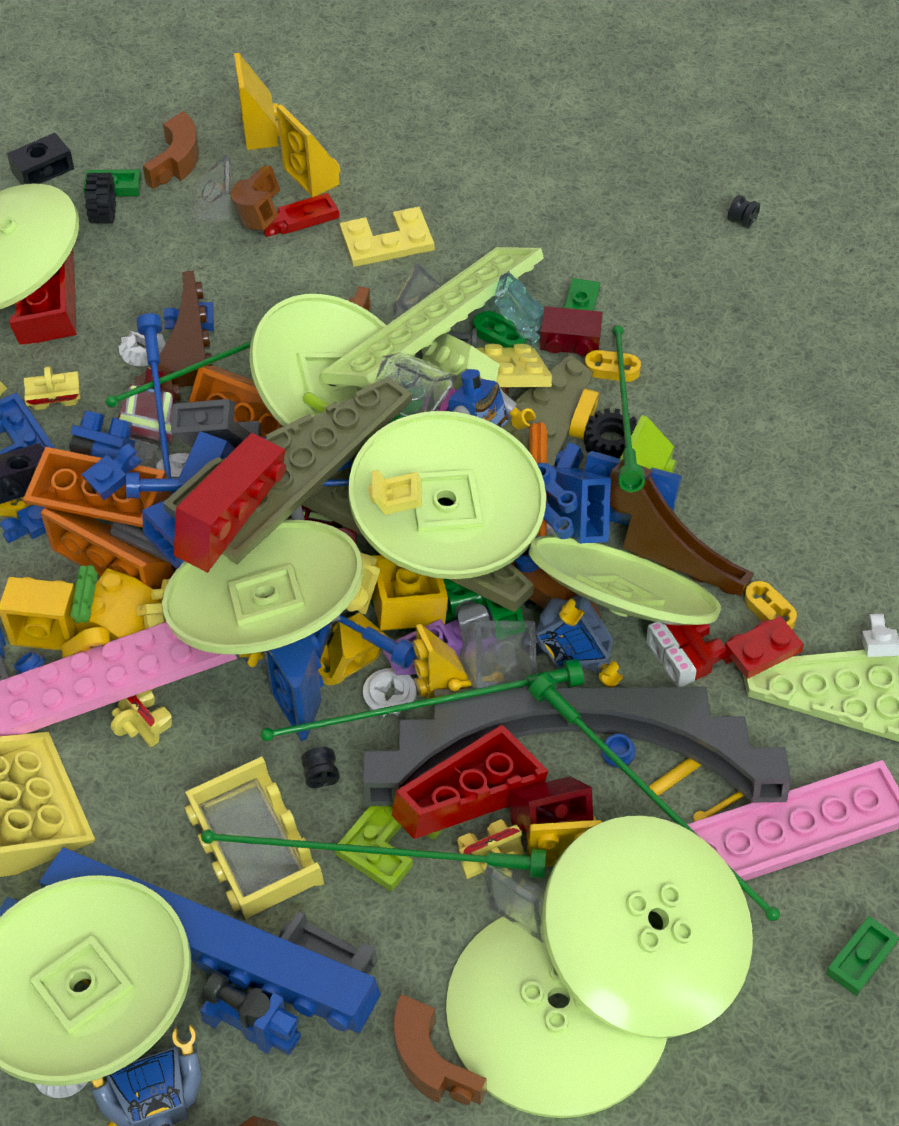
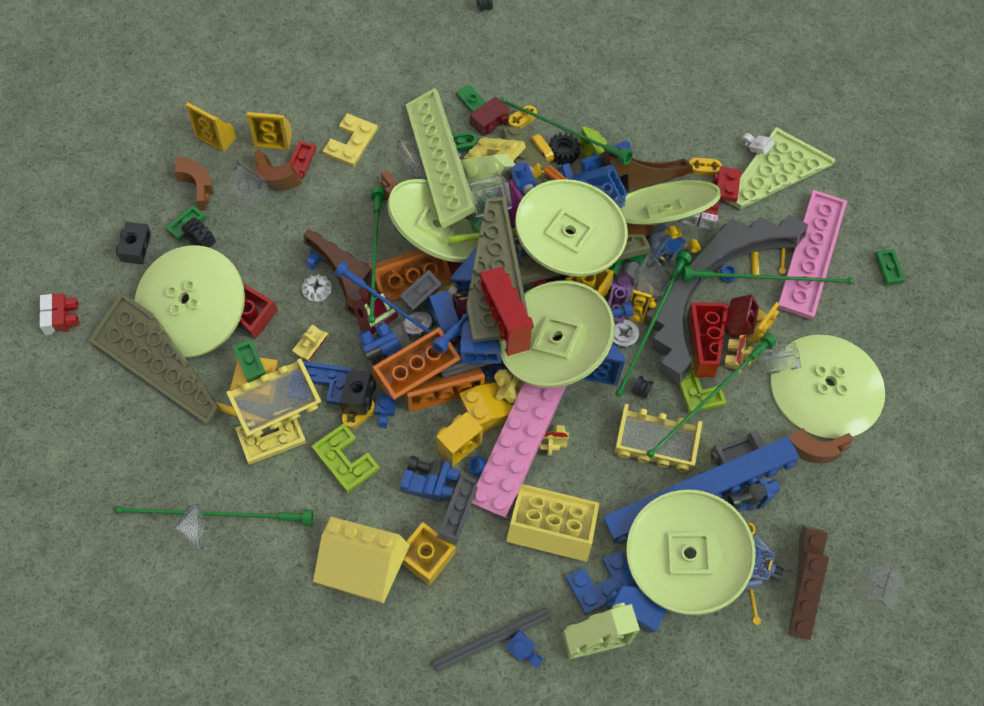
camera: 55 degrees left, 10 degrees up
yellow beam [61,627,111,658] -> none
bright green axle [70,565,98,624] -> none
blue plate [82,444,142,500] -> none
light yellow bracket [368,470,422,515] -> none
clear light blue plate [495,271,544,344] -> none
yellowish green dish [543,816,753,1039] -> none

